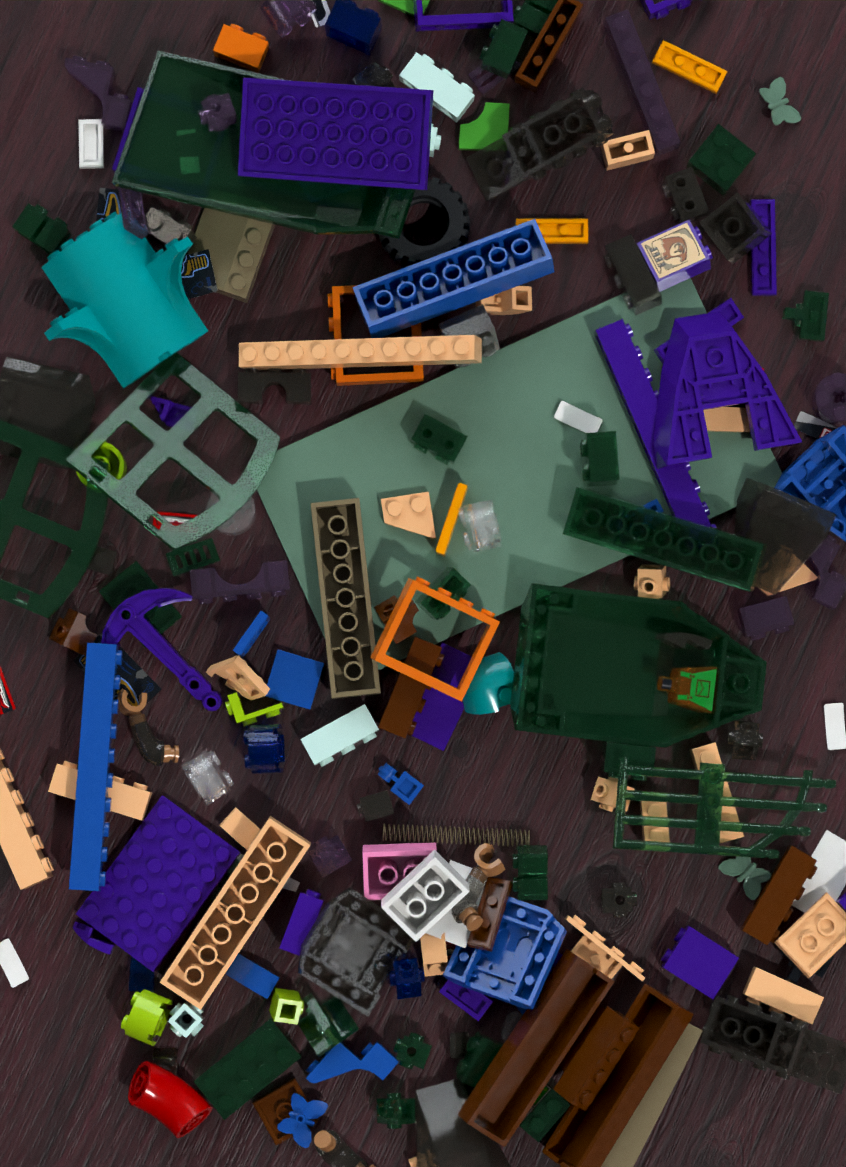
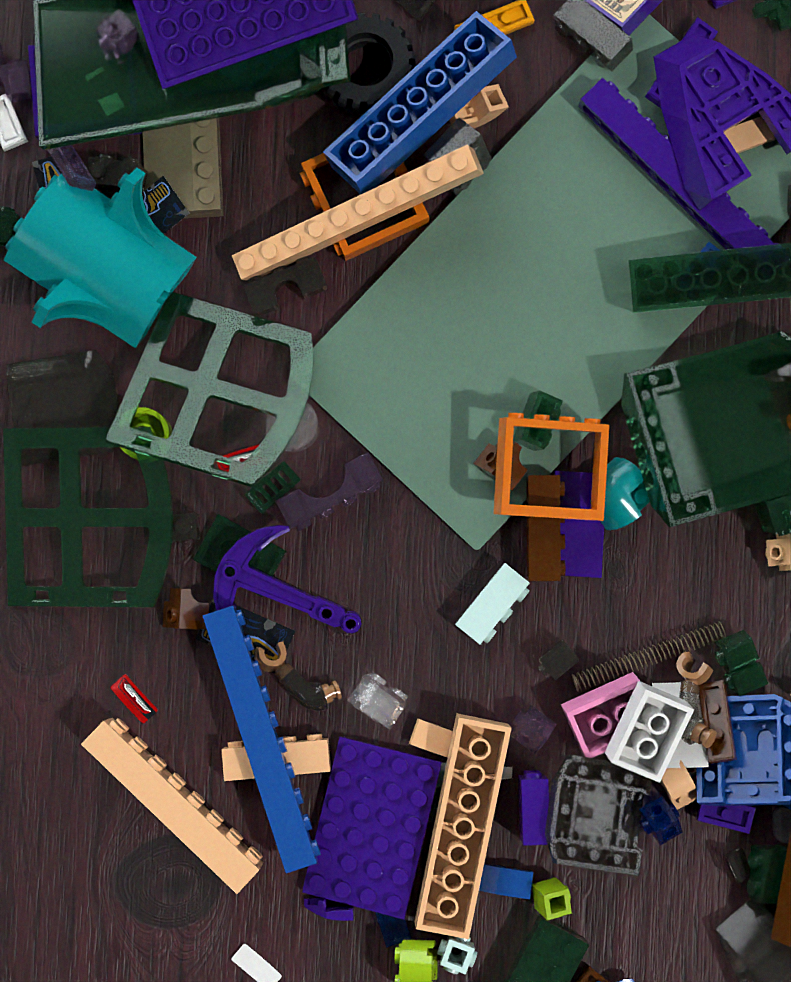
camera: 15 degrees left, 0 degrees up
dark purple slope [150,396,198,433] -> none
light nougat wing [206,655,270,701] -> none
lime bracket [225,692,284,726] -> none
blue tile [233,611,270,657] -> none
clear blue brick [244,724,285,774] -> none
blue tile [265,649,324,710] -> none
clear green bracket [298,993,359,1057] -> none
blue arch [306,1040,399,1083] -> none
dark tan brick [311,498,381,699] -> none
blue plate [377,763,424,805] -> none
clear green brick [377,1092,415,1129] -> none
light nougat wing [381,492,436,539] -> none
clear green brick [393,1032,432,1069] -> none
clear green brick [411,414,468,465] -> none
light orange tile [435,483,468,557] -> none
clear brick [459,500,502,553] -> none
white sticker [554,401,603,436] -> none
clear green brick [580,431,620,487] -> none
light nougat brick [634,564,670,602] -> none

